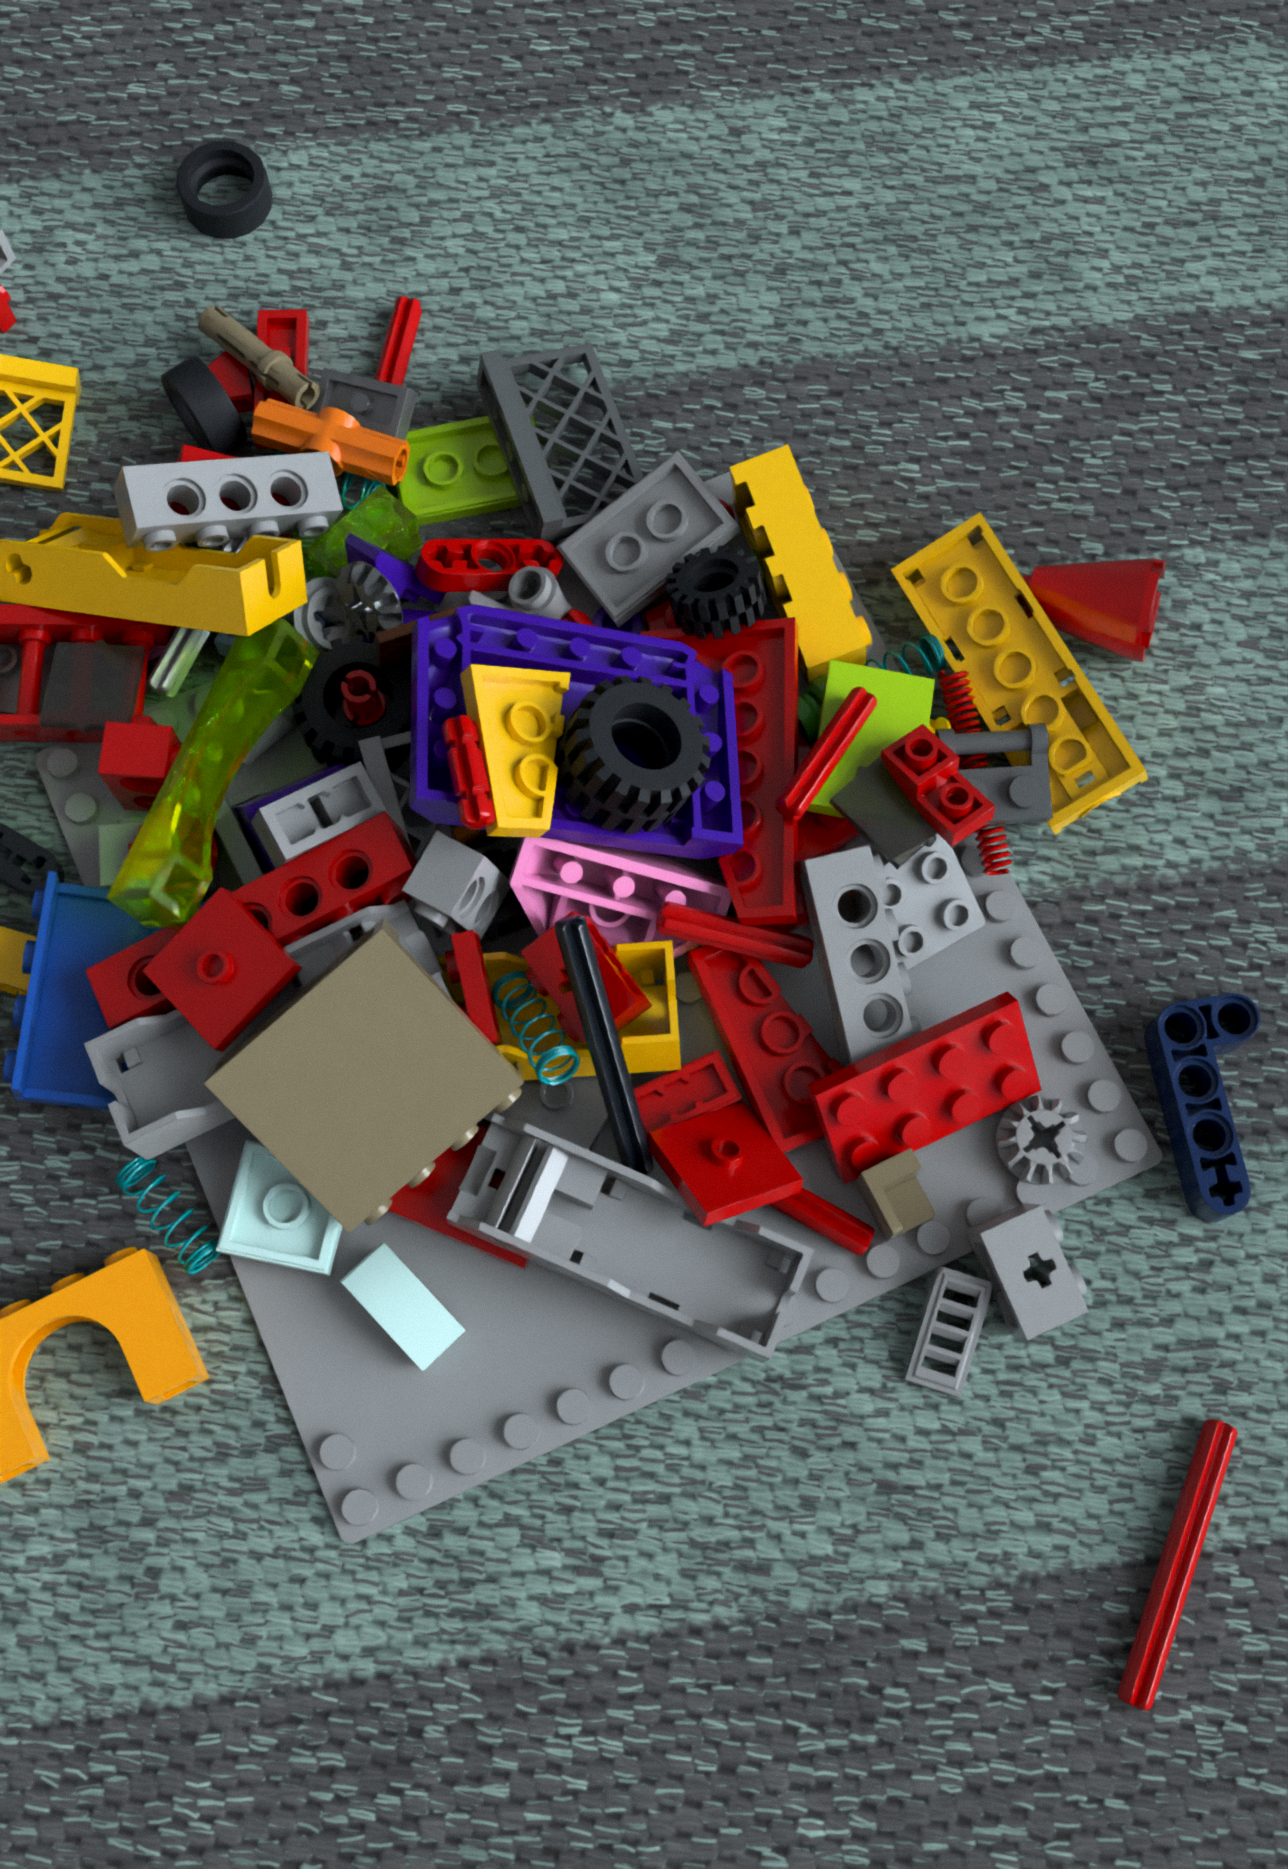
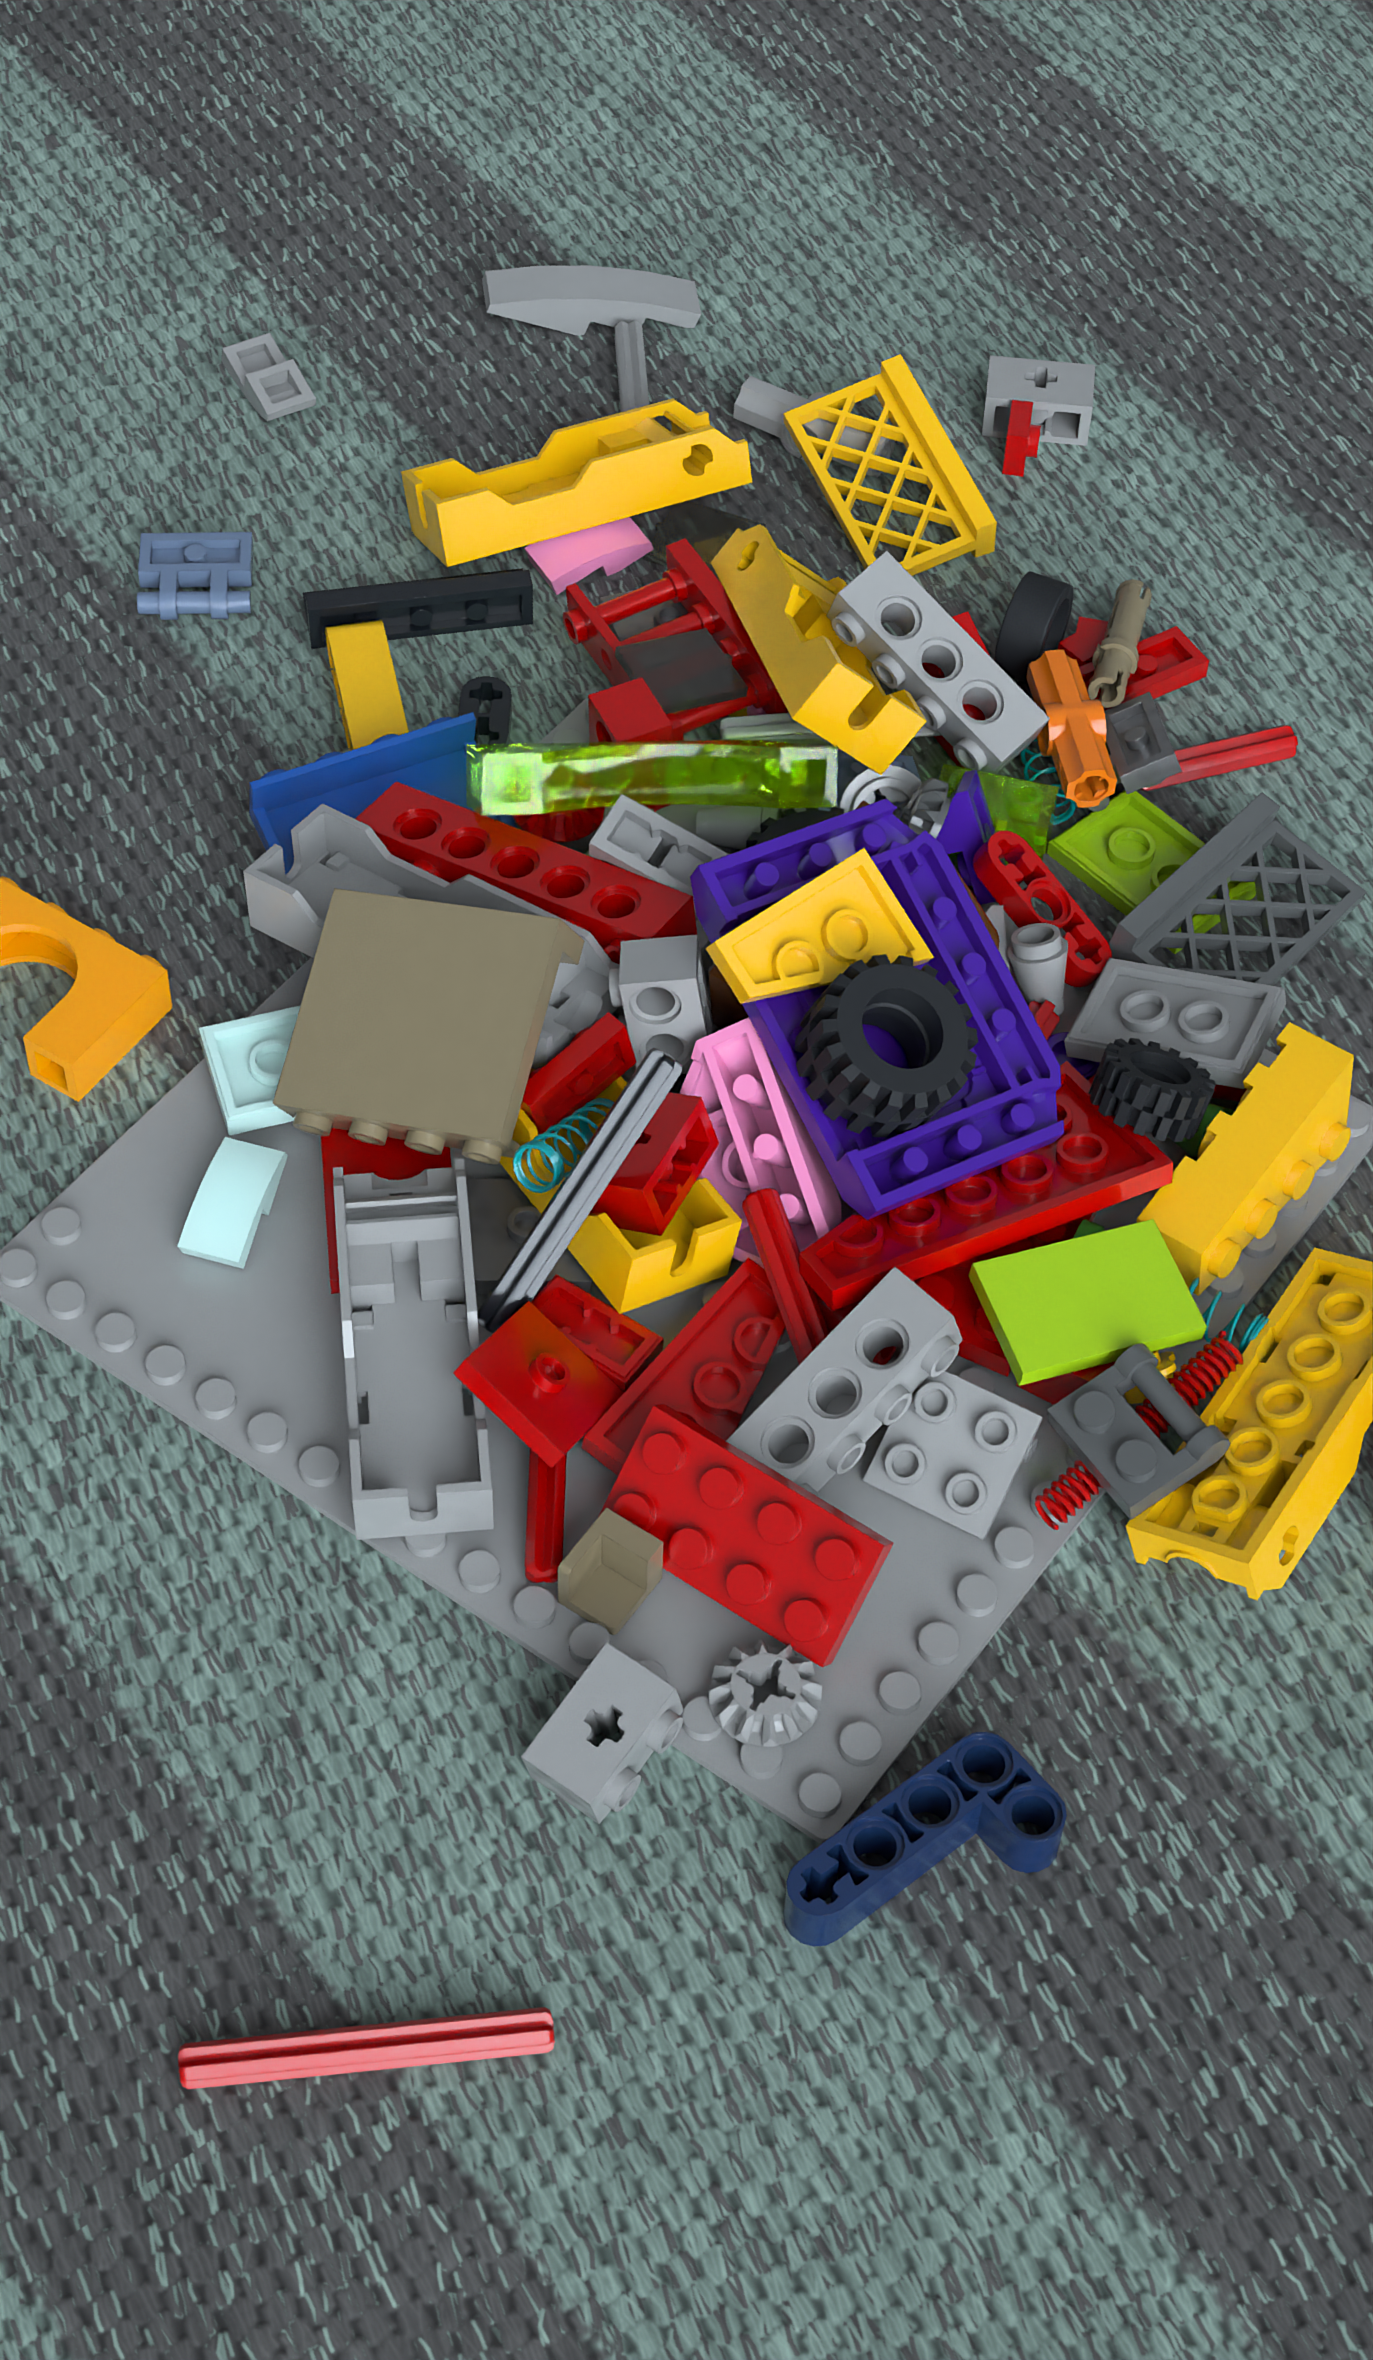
camera: 60 degrees right, 20 degrees down
teal piece [115,1156,221,1275] -> none
red plate [142,887,302,1052] -> none
black tyre [176,141,272,239] -> none
red axle [442,715,495,830] -> none
red axle [775,687,877,821] -> none
clear smoke piece [829,755,938,870] -> none
red slope [880,724,995,847] -> none
light grey slope [904,1266,994,1398] -> none

